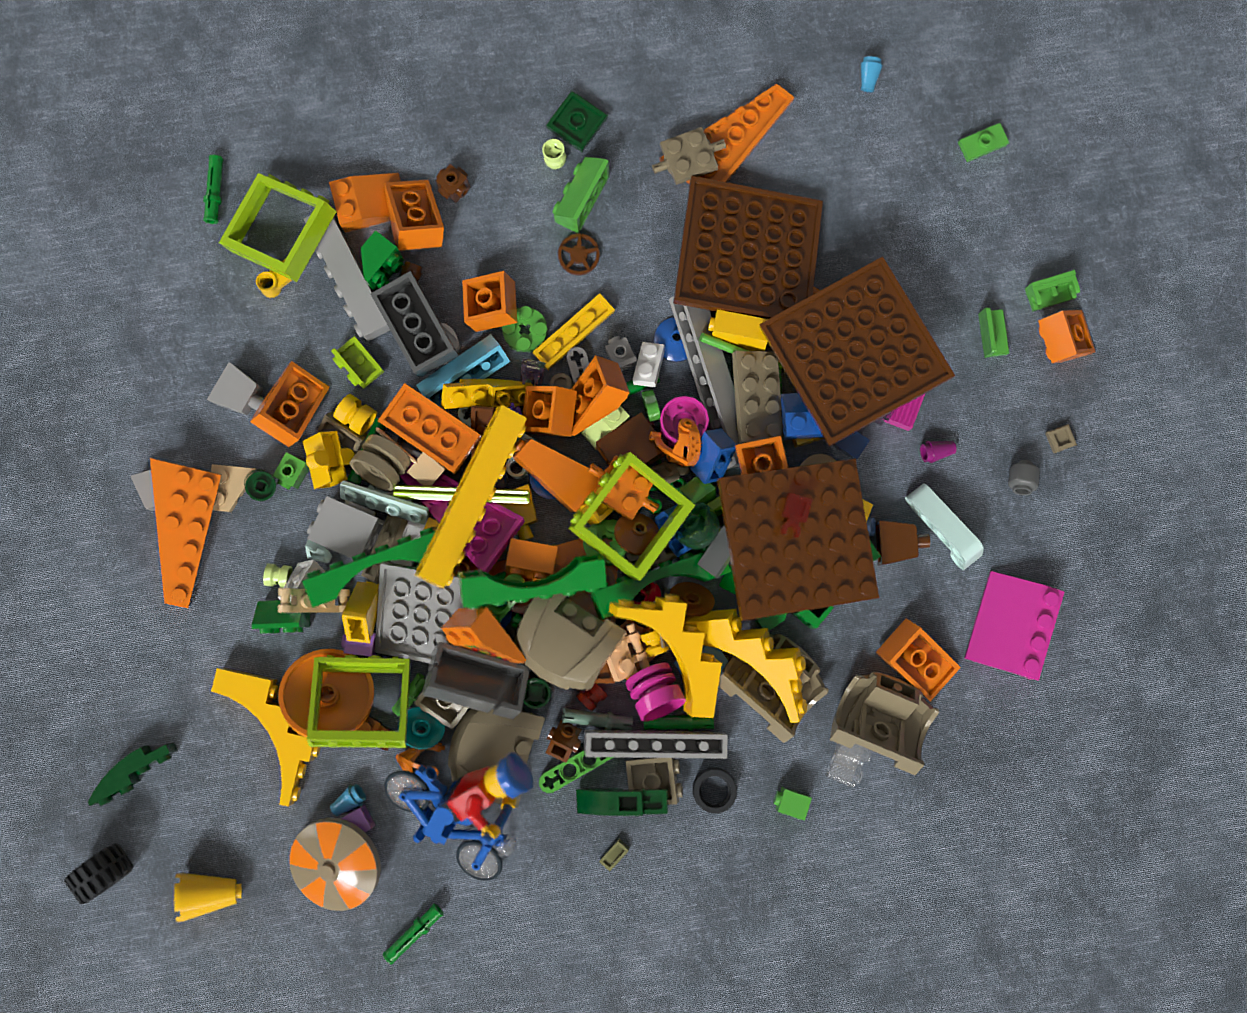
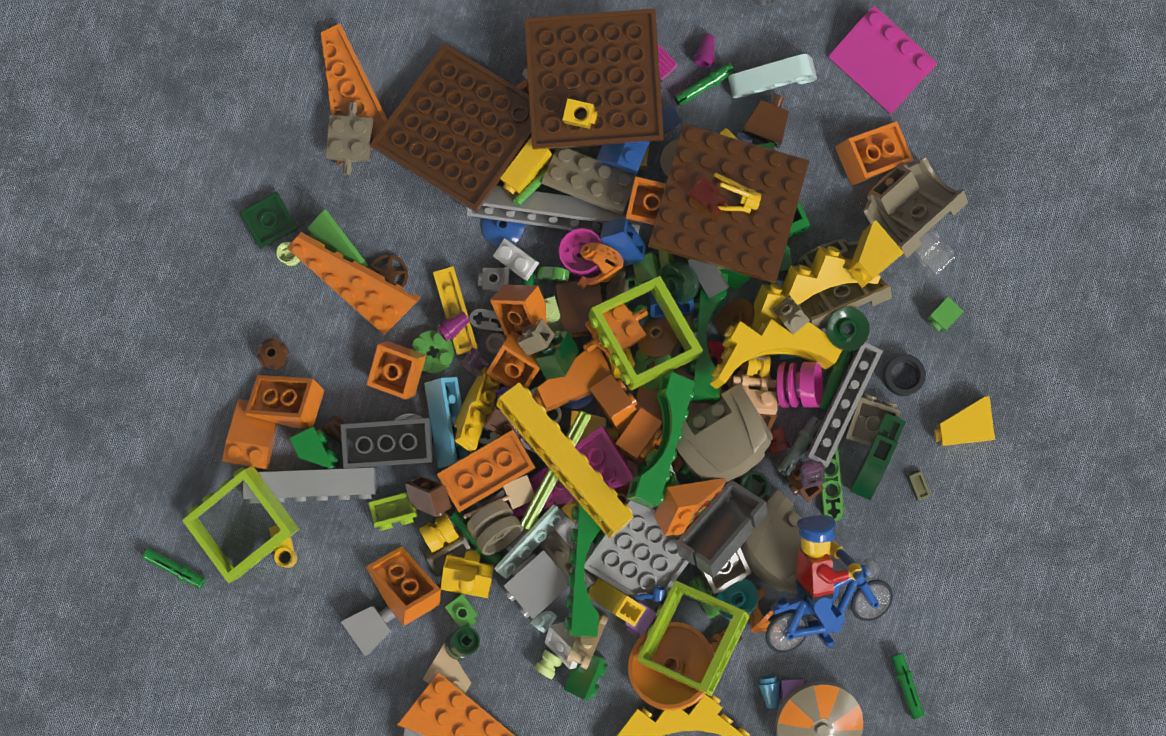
camera: 65 degrees left, 0 degrees up
none -> orange wing [287,232,421,335]
none -> reddish brown brick [405,475,452,517]
none -> magenta cone [436,312,470,342]
none -> dark tan brick [518,318,555,356]
none -> dark green brick [535,330,579,380]
none -> yellow brick [563,99,598,129]
none -> orange slope [589,374,638,436]
none -> blue hand [634,586,665,602]
none -> green pin [674,61,735,106]
none -> yellow plant [714,173,762,213]
none -> dark tan brick [773,295,810,334]
none -> clear purple tile [801,460,825,489]
none -> dark green dish [826,307,870,351]
none -> yellow slope [848,220,904,288]
none -> yellow slope [934,396,995,447]

